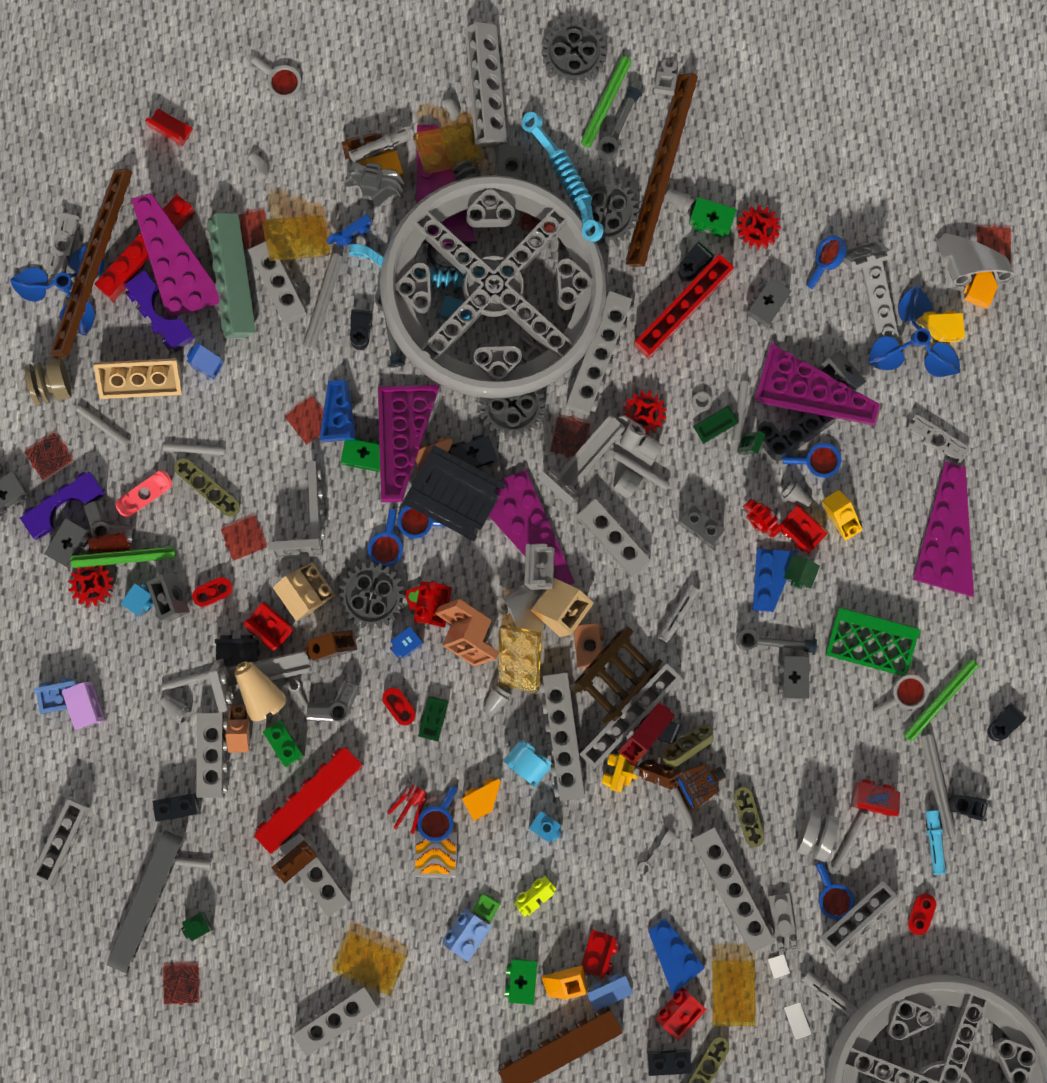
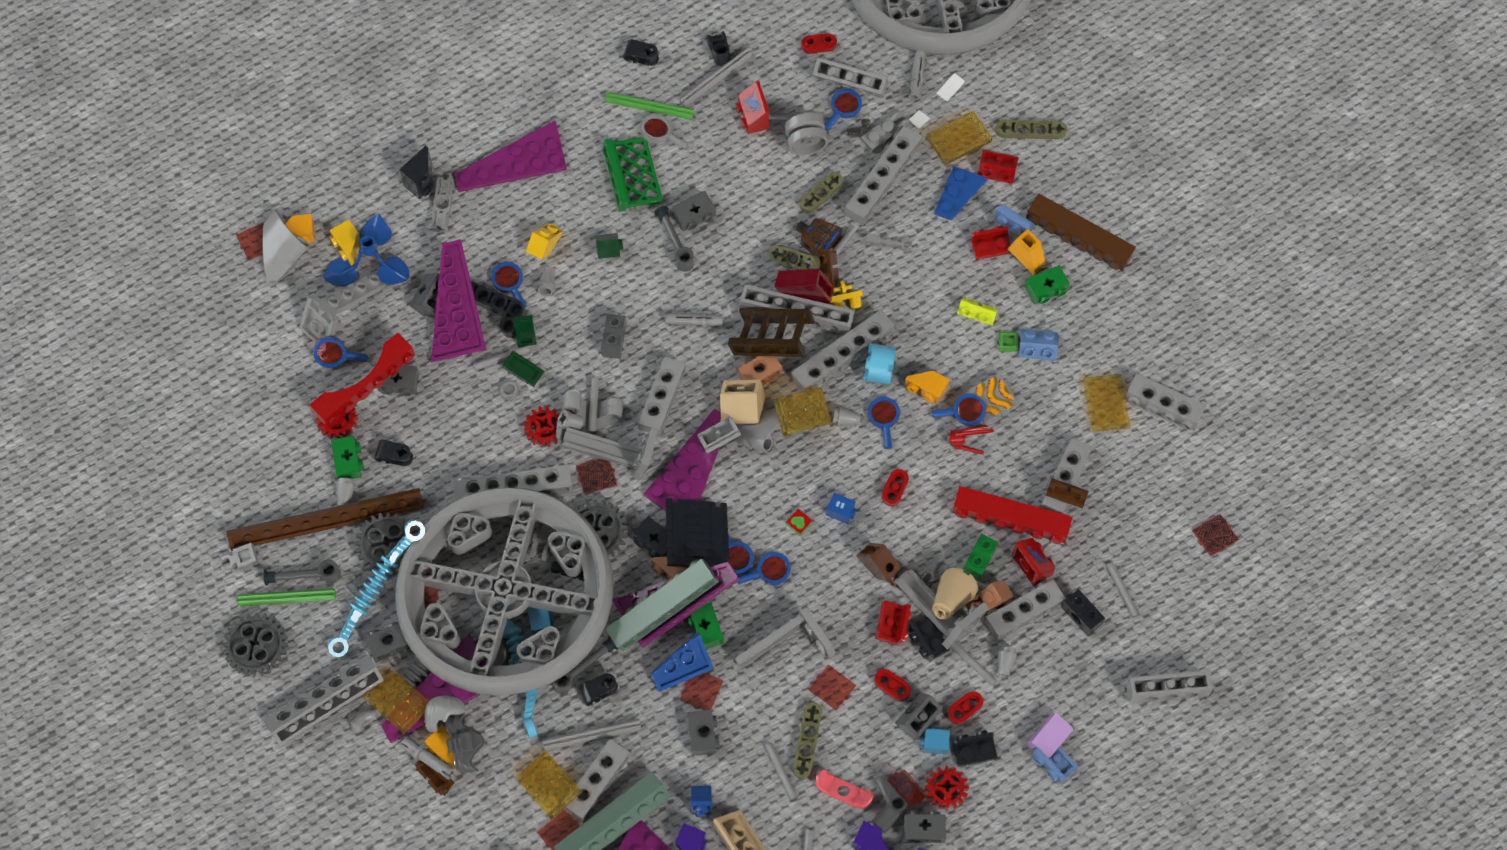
camera: 120 degrees left, 15 degrees down
bright green axle [71,547,175,568] -> none
dark grey beam [107,830,185,974] -> none
dark green brick [181,911,213,941] -> none
tan slope [273,562,336,622] -> none
dark grey piece [307,680,360,722] -> none
blue hinge [326,214,373,248] -> none
dark grey gear [338,562,406,629] -> none
red bracket [414,581,452,628] -> none
dark green plate [418,696,449,742] -> none
nougat bracket [435,599,499,667] -> none
dark azure brick [529,811,562,843] -> none
red brick [634,253,735,360] -> none
black brick [646,1049,692,1076] -> none
red gear [743,498,782,538] -> none
blue wing [752,548,798,612] -> none
red bracket [779,504,829,554] -> none
medium azure pin [925,810,946,875] -> none
none -> red arch [309,332,415,427]
none -> black slope [400,145,433,200]
none -> light grey piece [425,695,465,732]
none -> sand green brick [605,559,719,651]
none -> dark grey brick [688,709,720,756]
none -> clear smoke arm [847,119,872,137]
none -> piece [868,397,900,449]
none -> red plate [947,691,983,725]
none -> black bracket [952,730,998,767]
none -> red slope [1012,538,1055,587]

